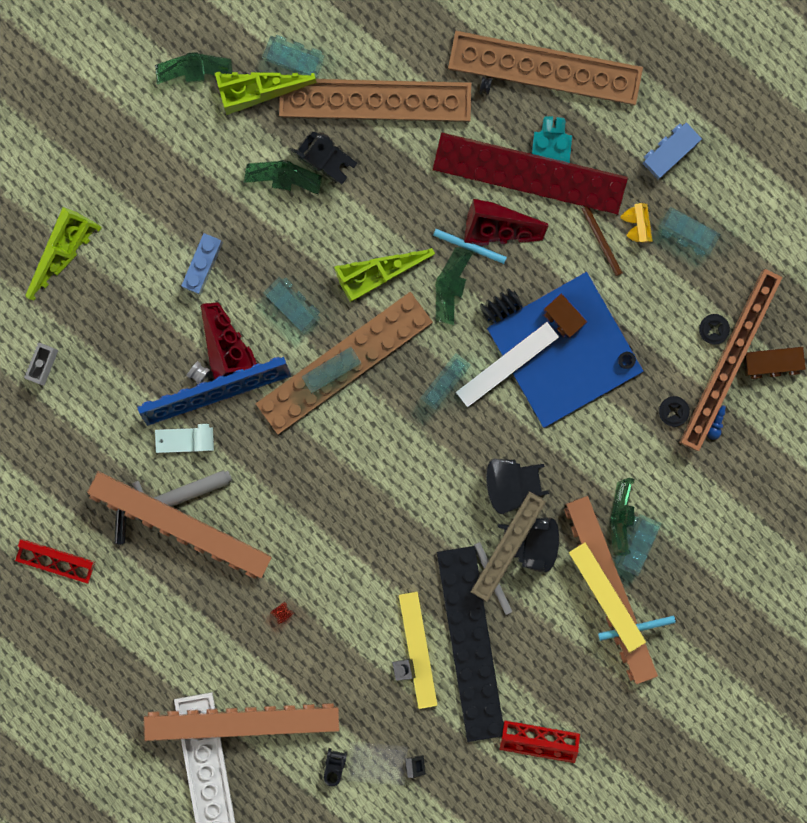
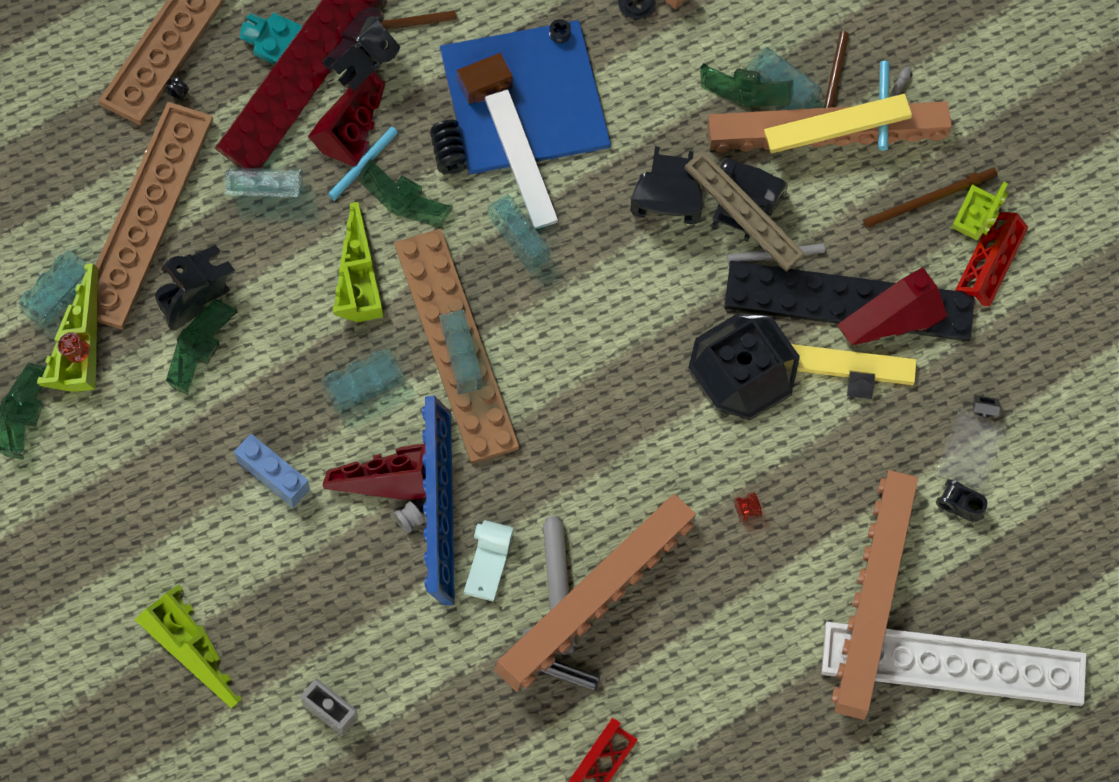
camera: 80 degrees left, 20 degrees down
none -> clear red wheel [57,332,90,363]
none -> clear light blue brick [225,168,303,197]
none -> black piece [321,7,401,90]
none -> black piece [688,314,800,420]
none -> reddish brown bar [824,31,849,108]
none -> dark red wedge [837,267,948,346]
none -> reddish brown bar [863,167,998,228]
none -> light grey piece [889,67,911,97]
none -> lime bracket [951,181,1009,240]

